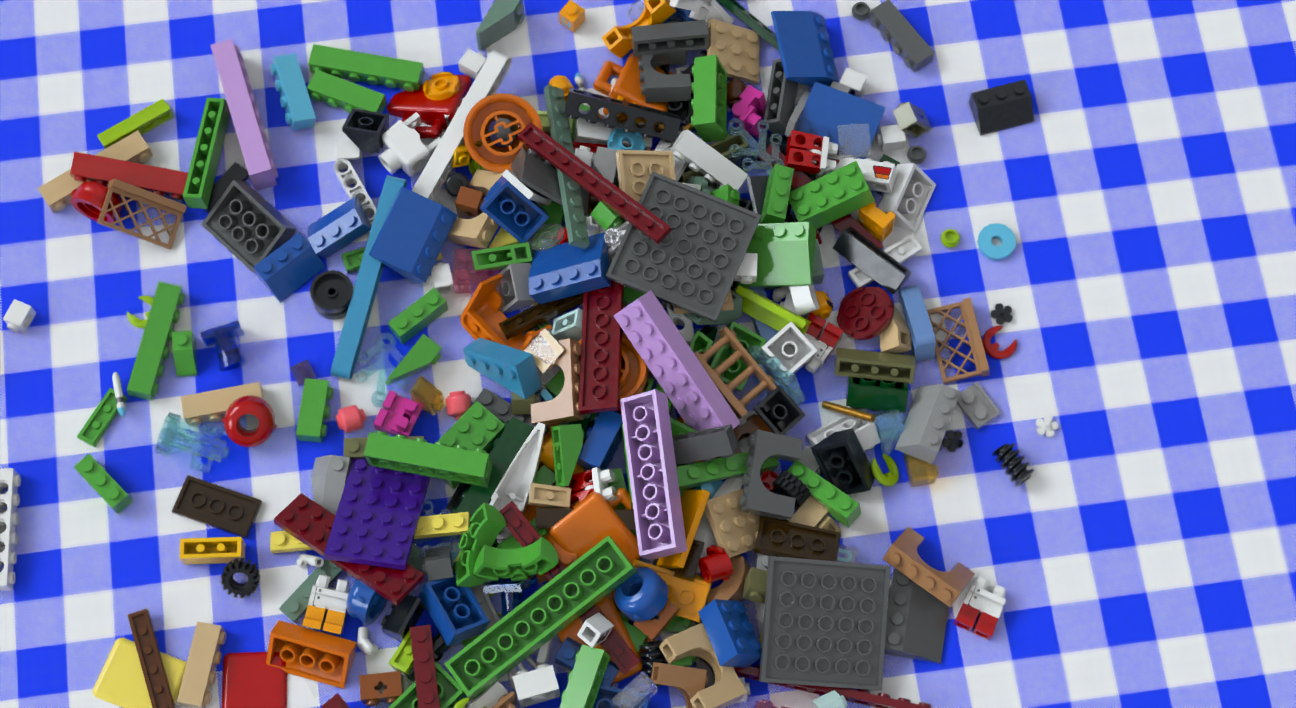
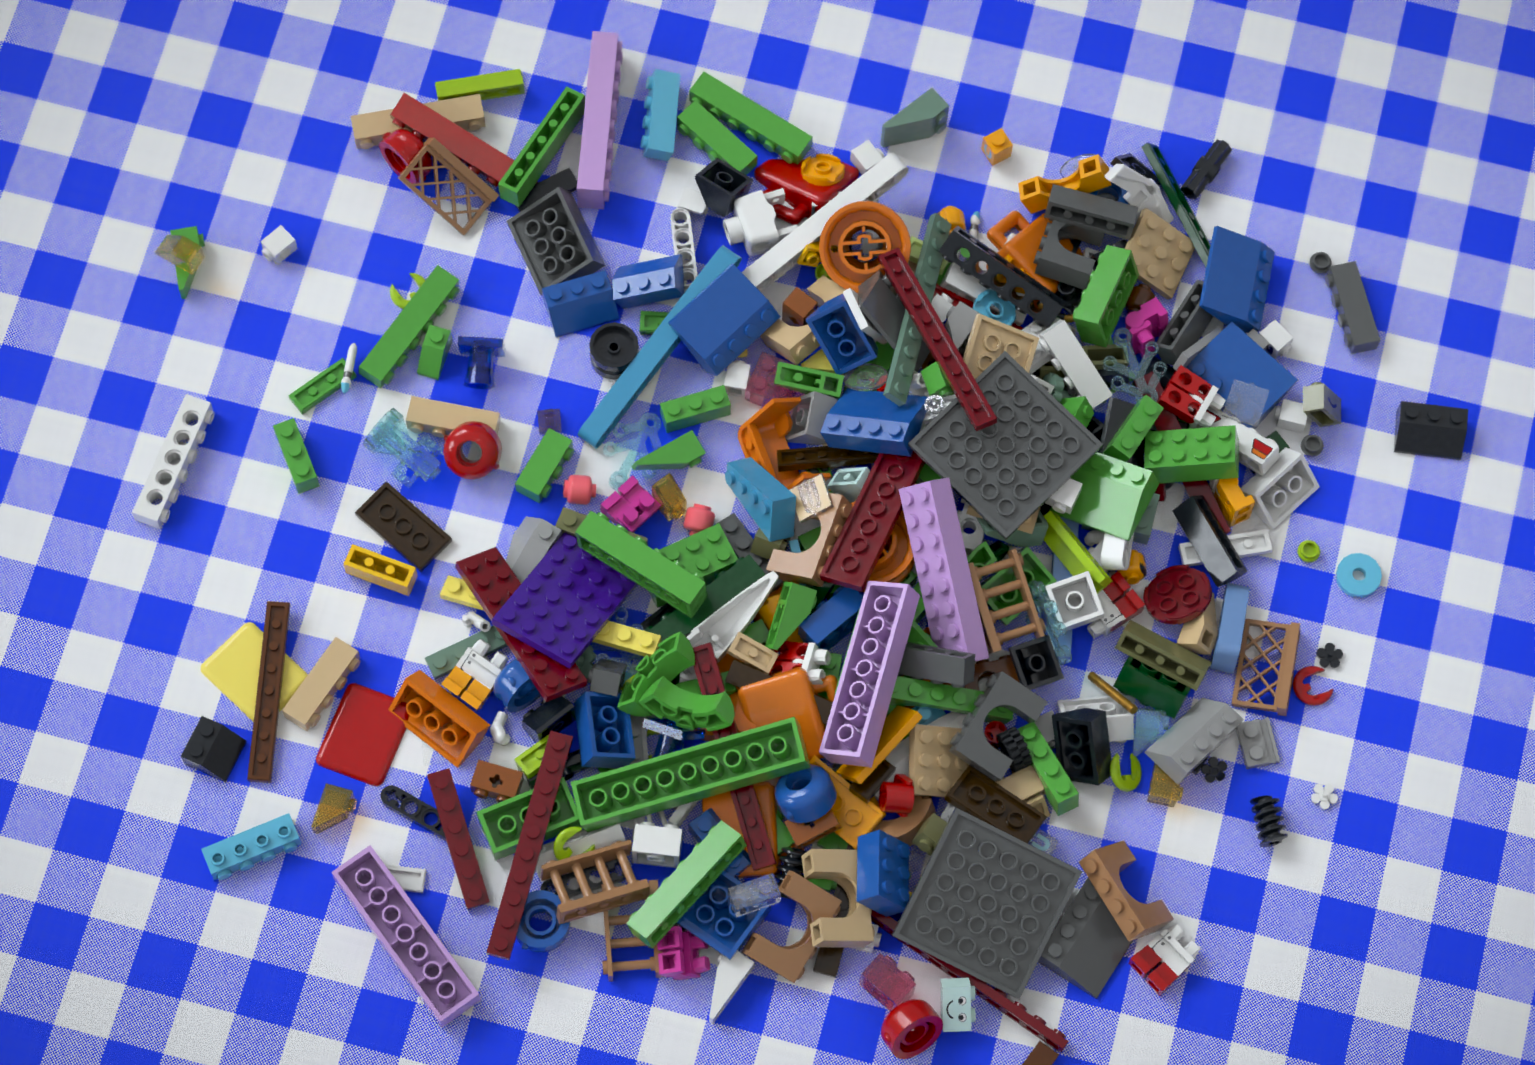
camera: 20 degrees right, 0 degrees up
black tyre [221,558,260,598] -> none
black head [444,173,470,197] -> none
white brick [577,612,614,648] -> none

